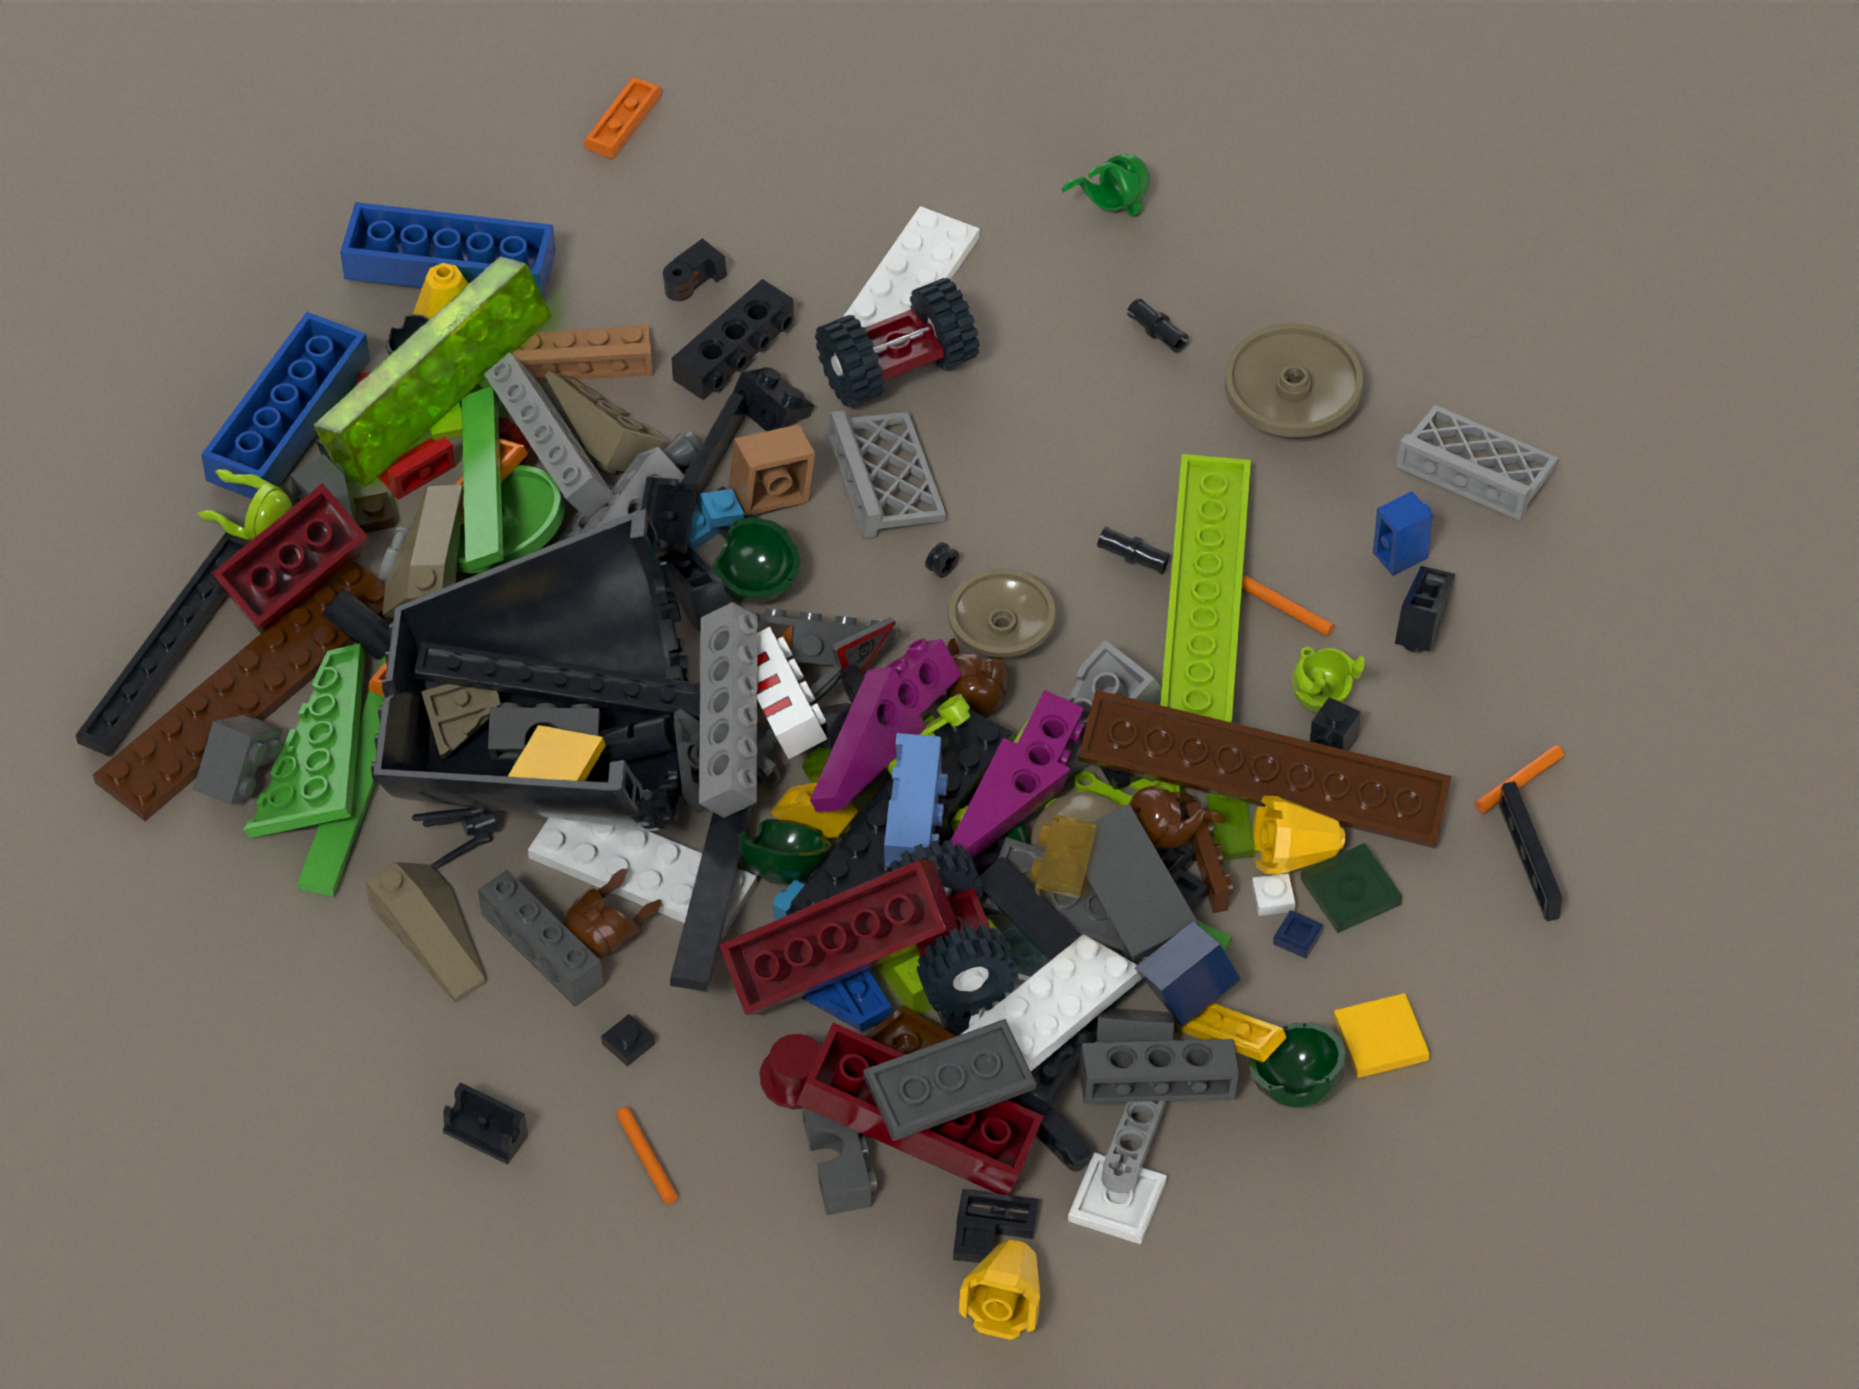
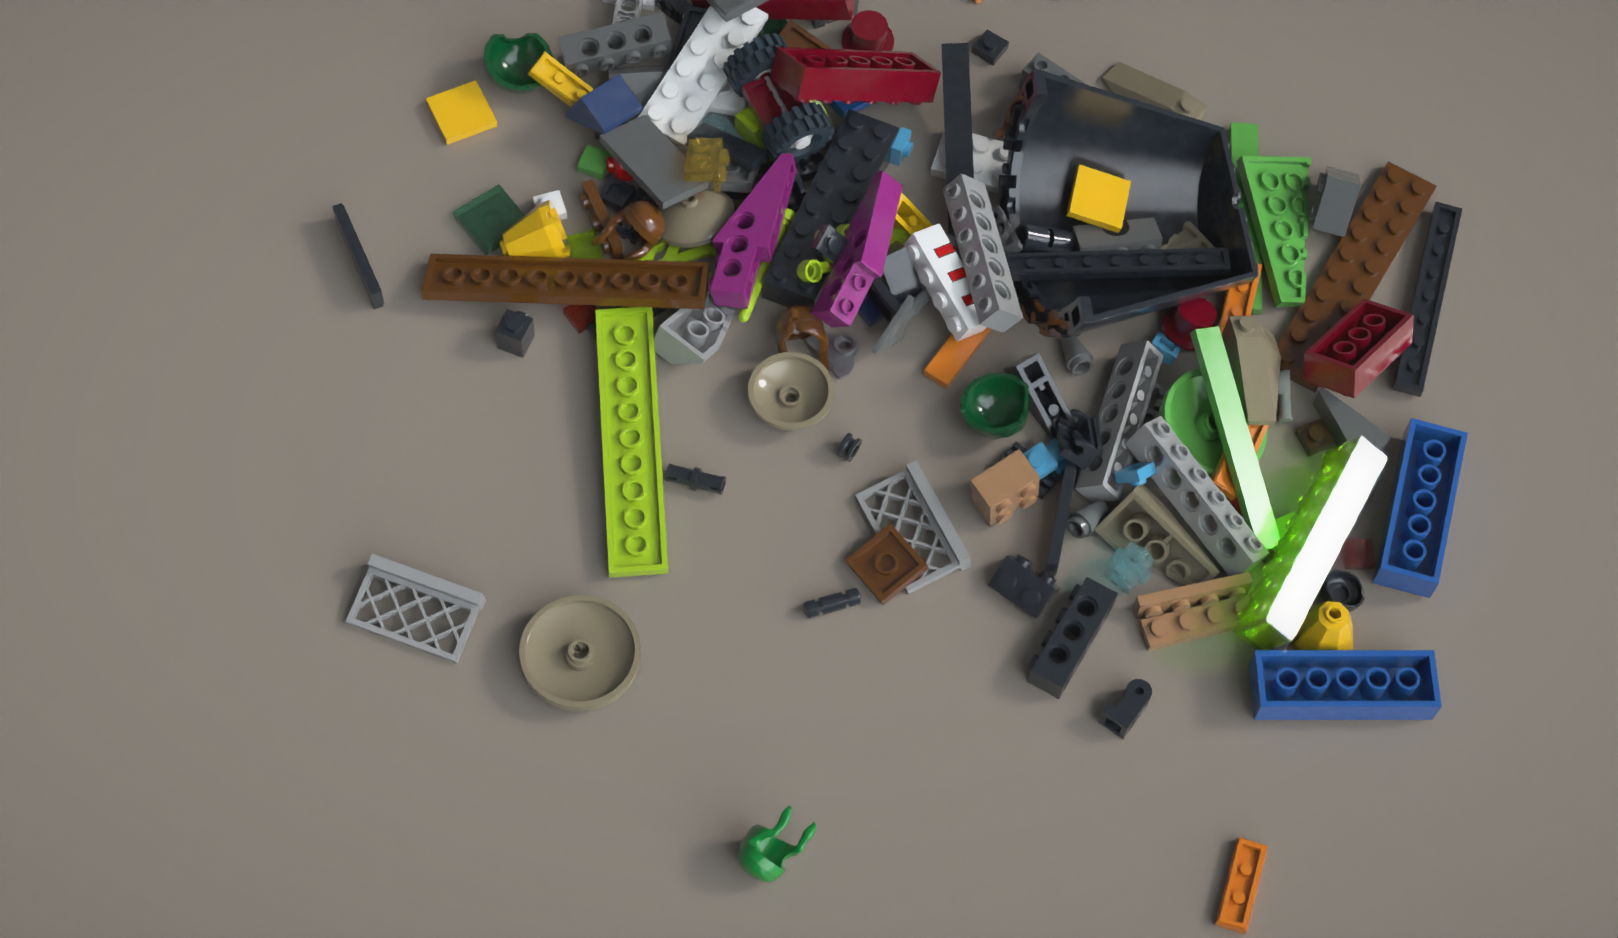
camera: 165 degrees right, 10 degrees up
lime hair [197,469,293,541] -> none
black pin [321,588,391,660] -> none
red panel [376,437,456,500] -> none
dark green cylinder [738,819,832,885] -> none
dark grey bracket [756,608,901,666] -> none
black plate [815,278,979,407] -> none
white plate [843,206,980,327] -> none
medium blue wedge [884,733,948,867] -> none
black pin [1127,298,1189,353] -> none
orange bar [1242,575,1335,637] -> none
dark blue tile [1273,910,1323,959] -> none
lime hair [1292,647,1365,713] -> none
blue brick [1373,491,1433,576] -> none
black slope [1395,566,1455,652] -> none
orange bar [1475,745,1564,814] -> none
none -> black axle [803,588,861,619]
none -> black plate [810,224,848,264]
none -> reddish brown tile [845,523,929,605]
none -> clear light blue brick [1105,541,1154,595]
none -> dark azure plate [1114,461,1157,487]

